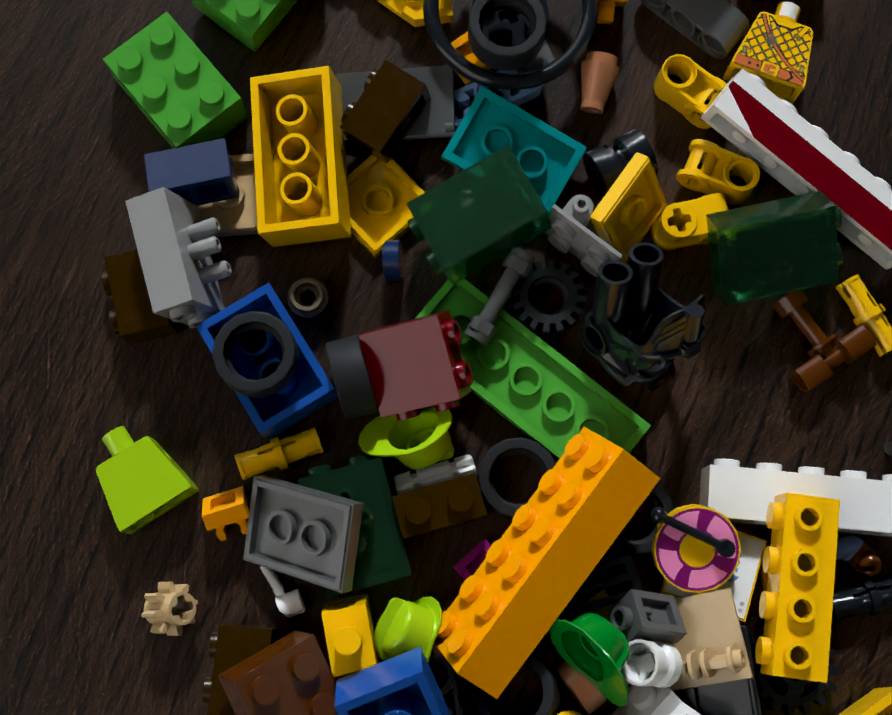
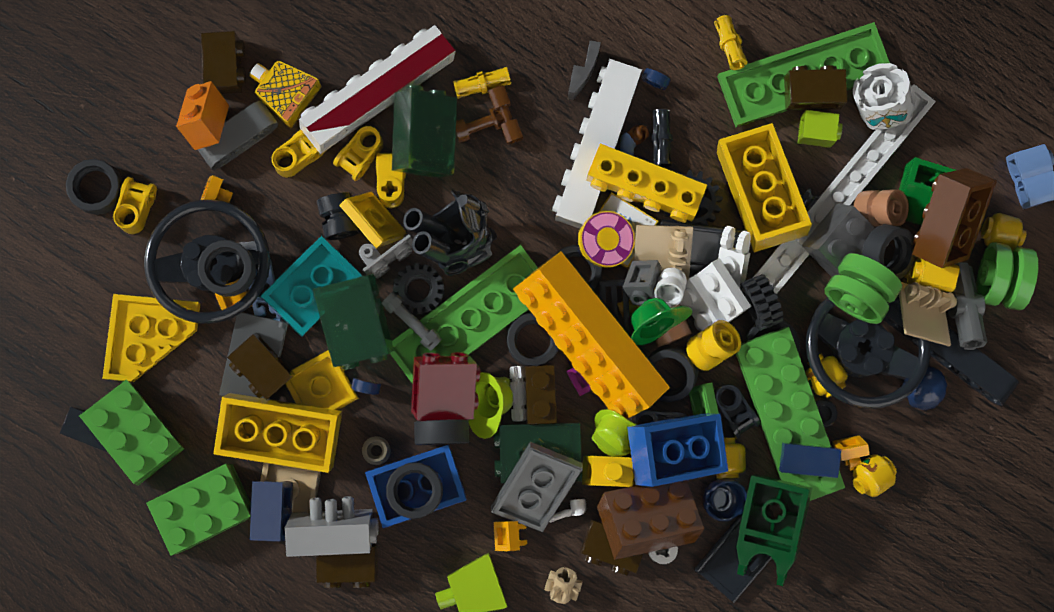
camera: 80 degrees left, 5 degrees up
yellow pin [235,427,323,480] -> none
nougat cone [580,51,620,114] -> none
black hinge [650,507,736,558] -> none

